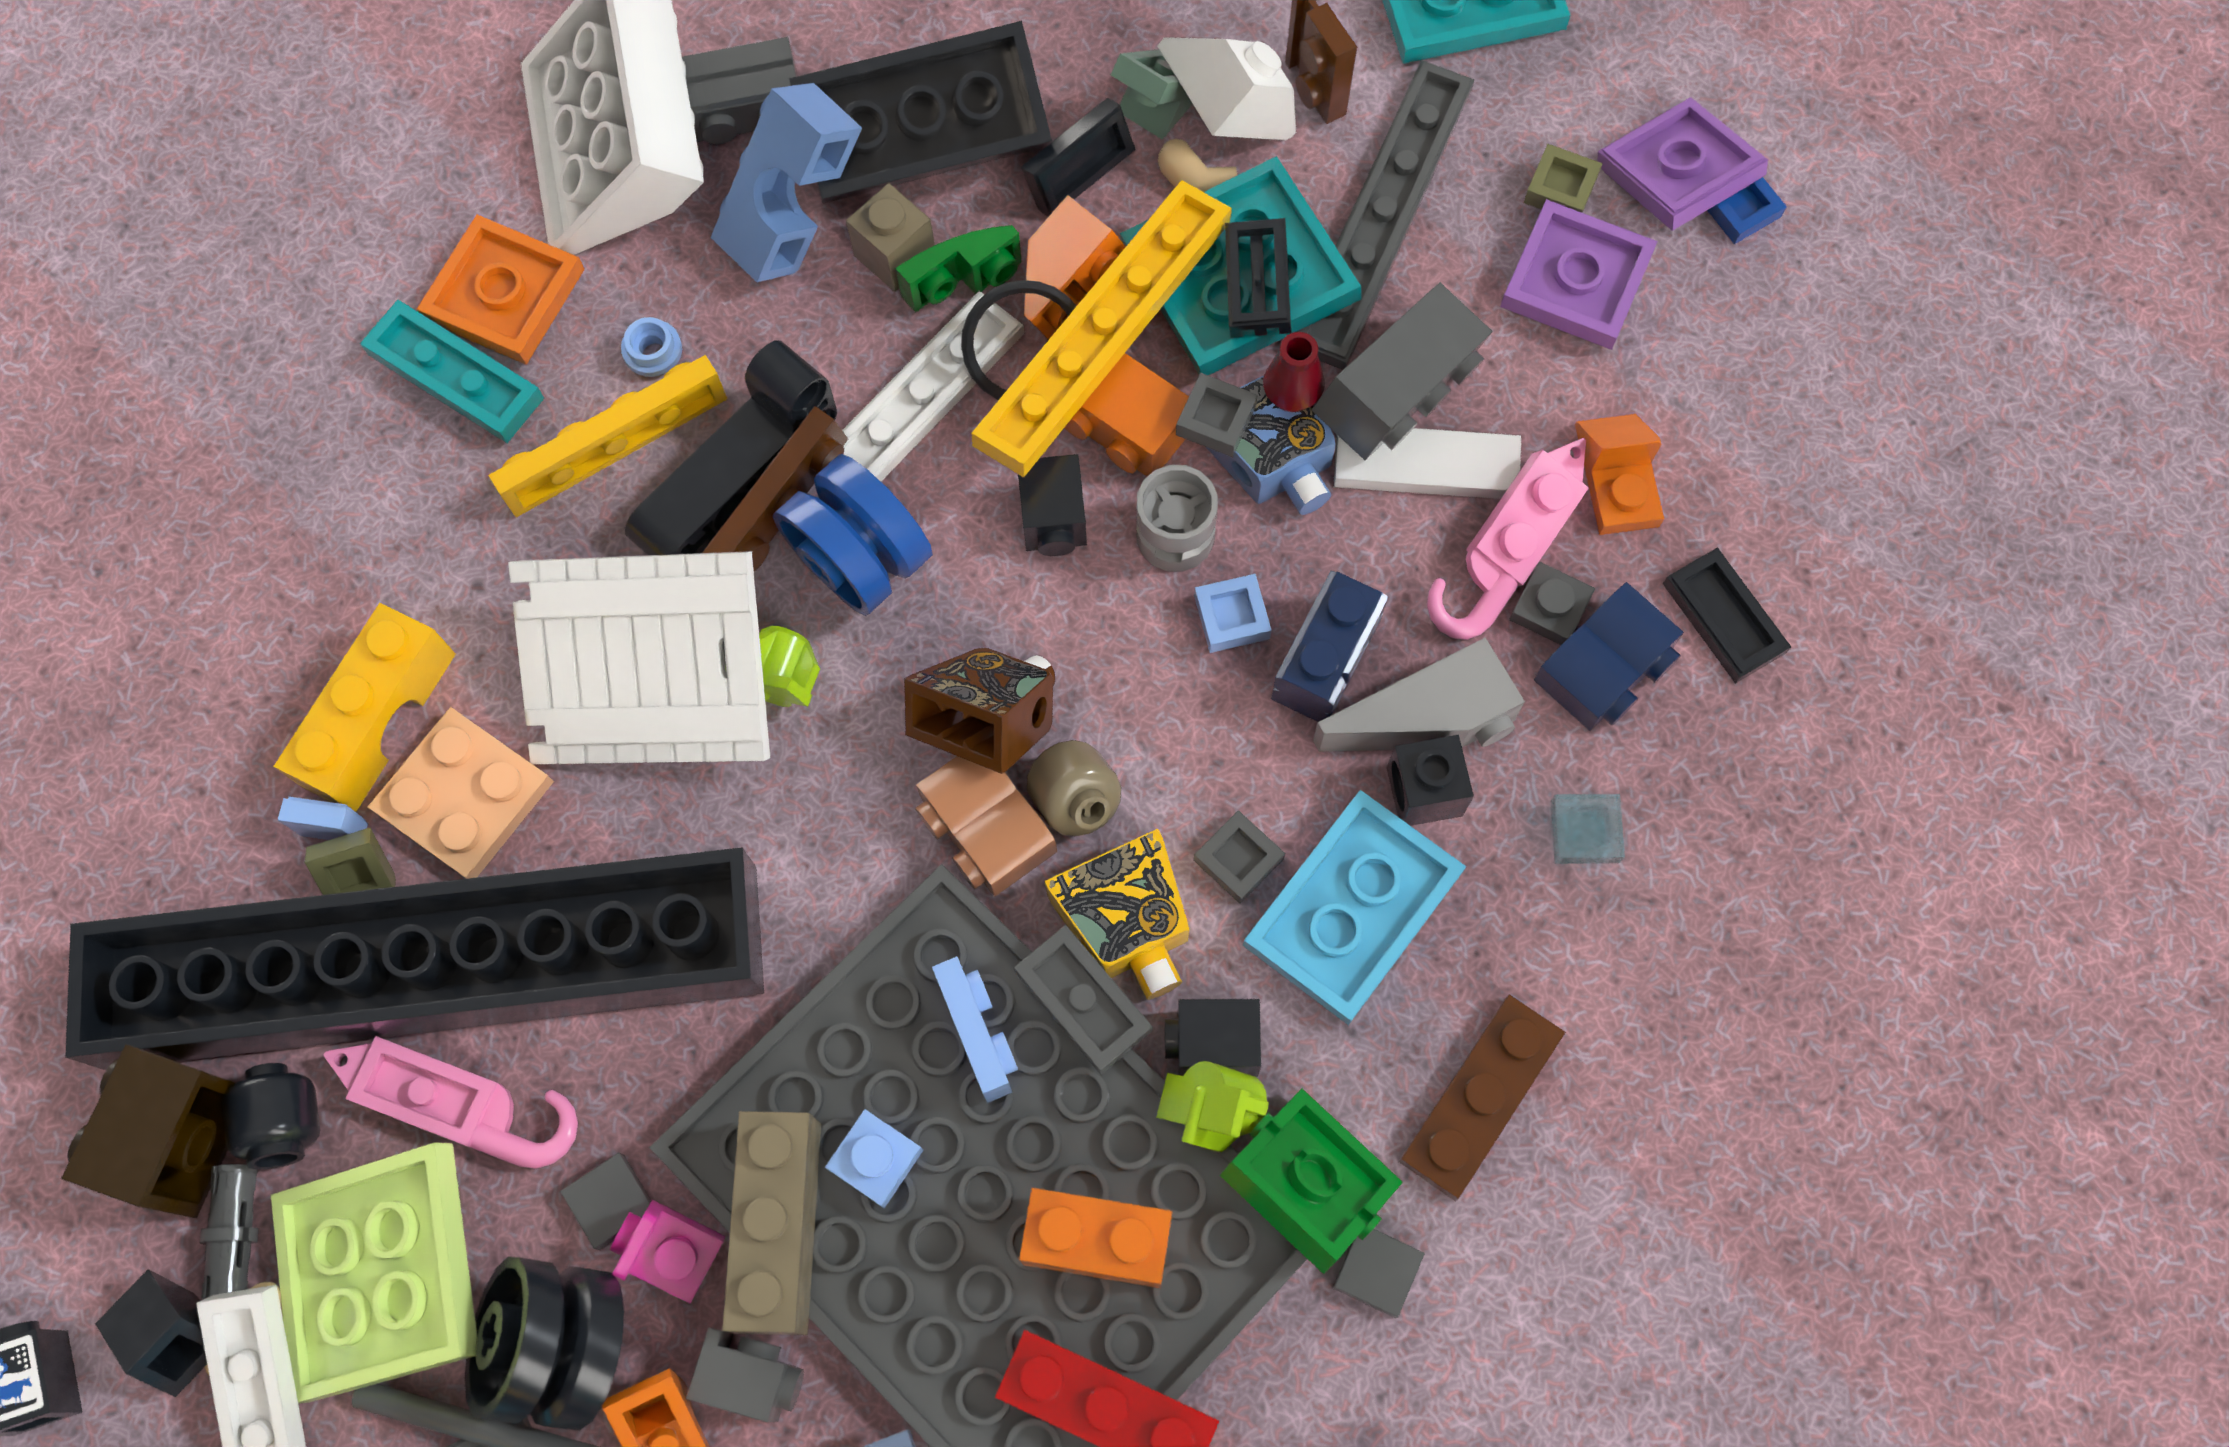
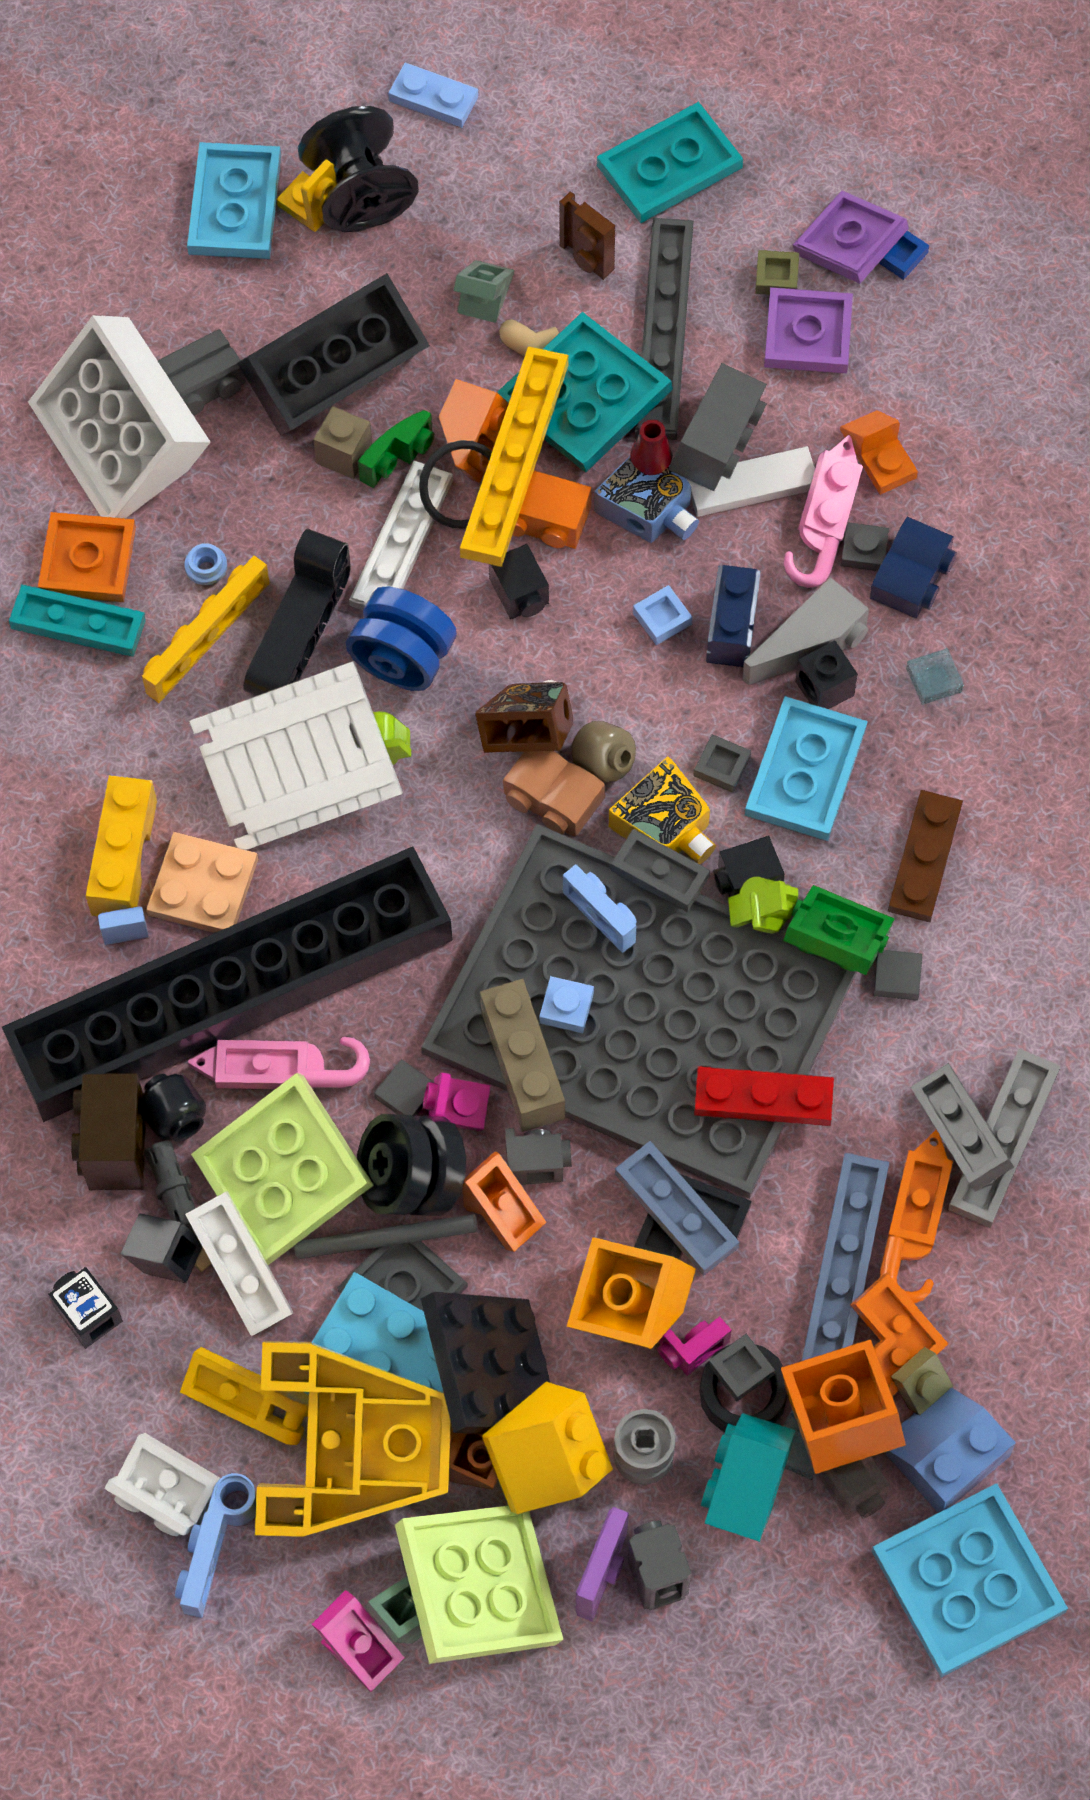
camera: 20 degrees left, 5 degrees down
olive plate [305,827,396,895] -> none
reddish brown plate [702,406,848,572] -> none
medium blue arch [710,83,862,282] -> none
orange brick [1019,1188,1172,1288] -> none
black tile [1021,98,1136,217] -> none
light grey wheel [1136,465,1218,572] -> none
white slope [1158,38,1296,140] -> none
dark grey tile [1176,372,1258,457] -> none
black tile [1225,218,1292,338] -> none
black tile [1663,547,1791,684] -> none

